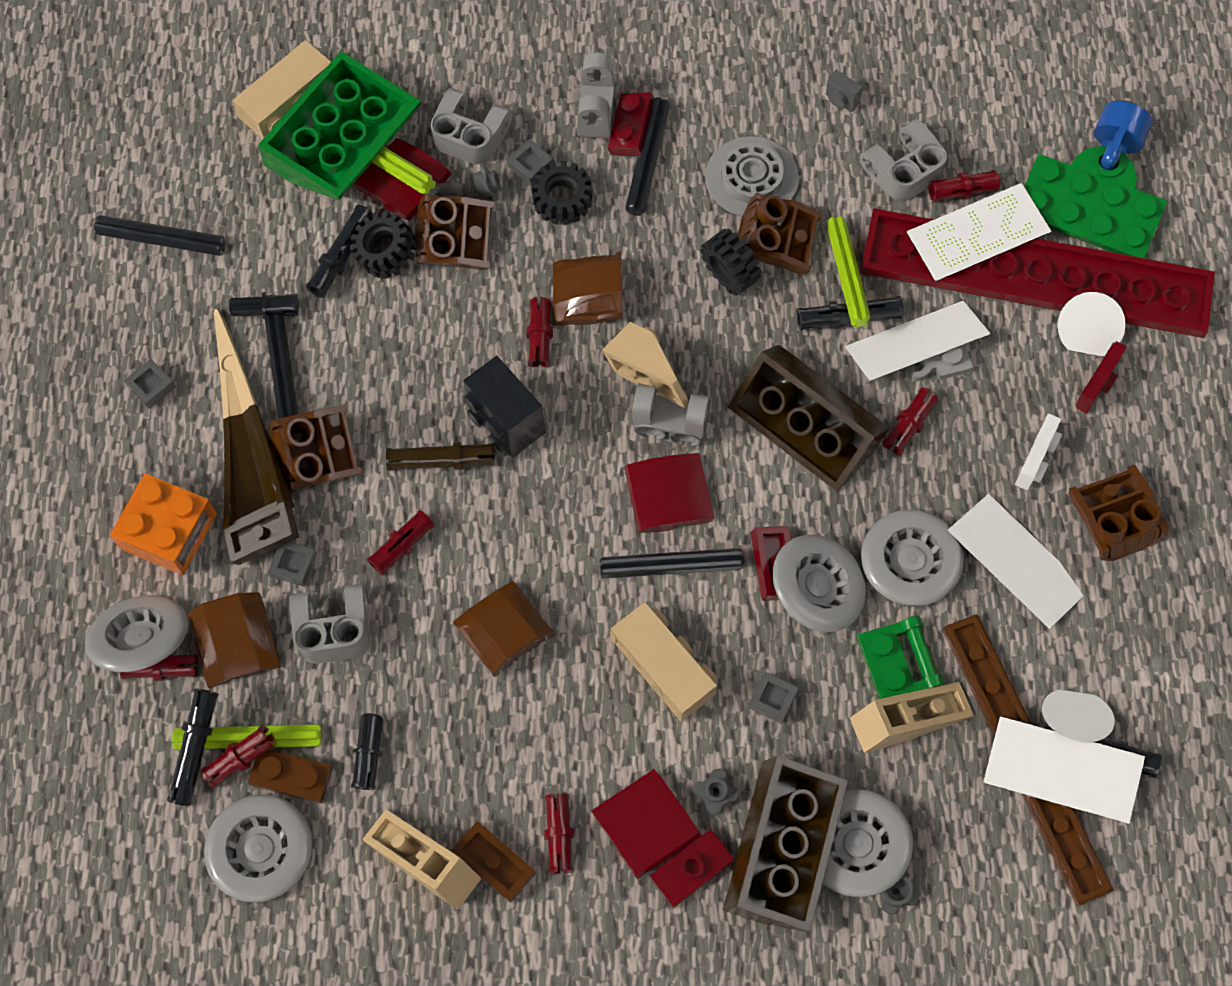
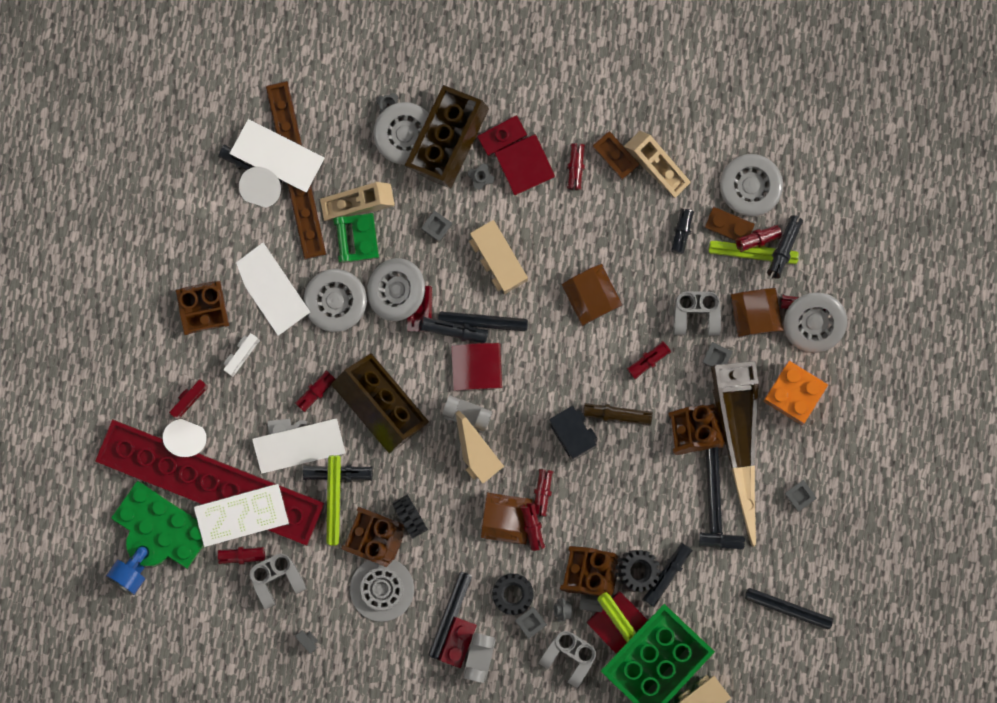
camera: 170 degrees left, 15 degrees up
none -> black pin [418,316,488,343]
none -> dark red pin [520,503,545,551]

